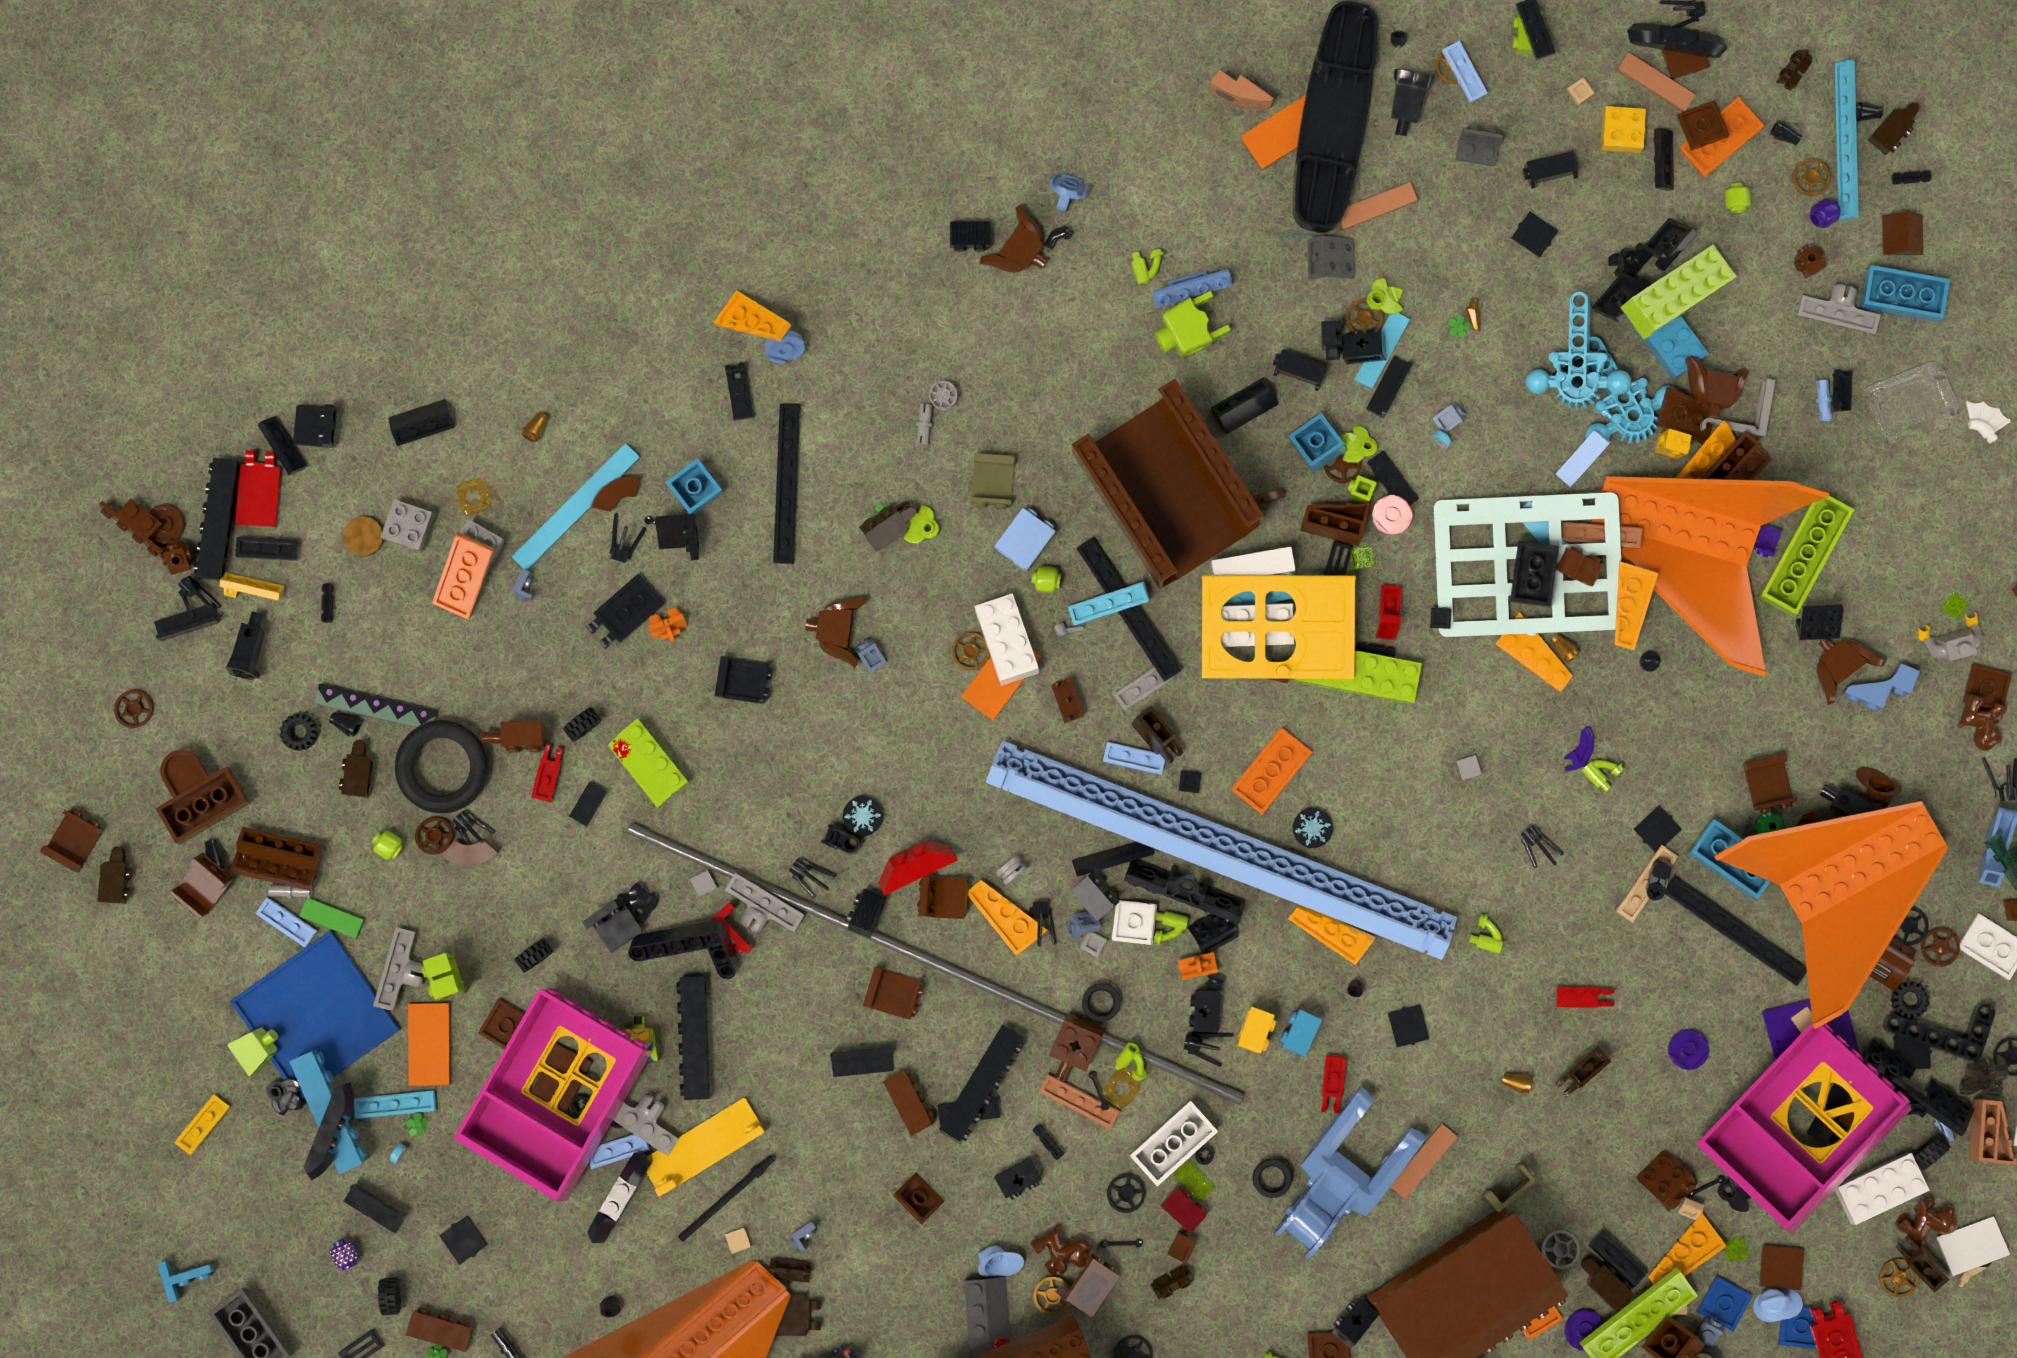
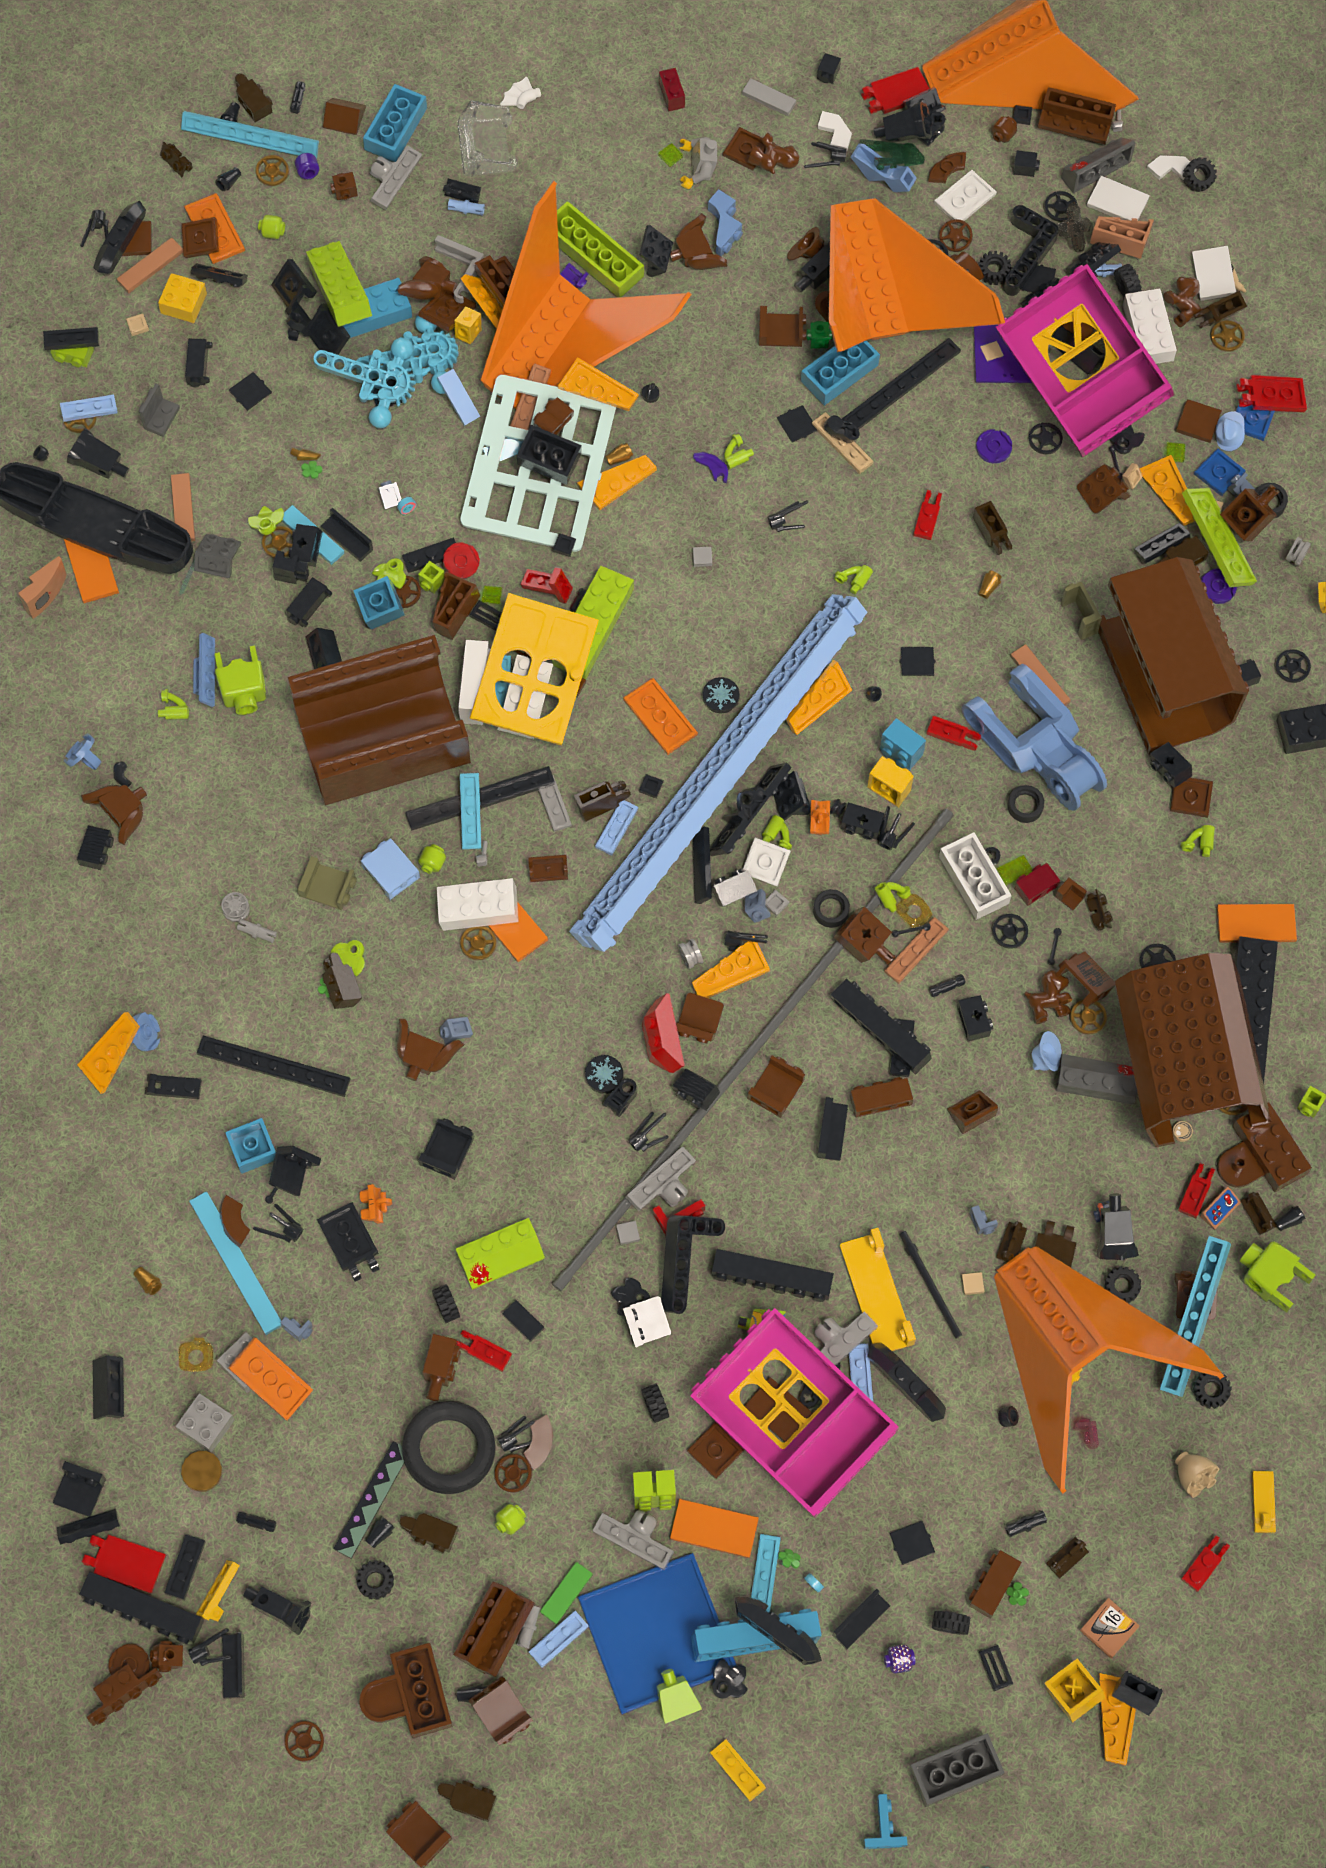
camera: 75 degrees left, 15 degrees down
none -> black wheel [1028,422,1063,454]

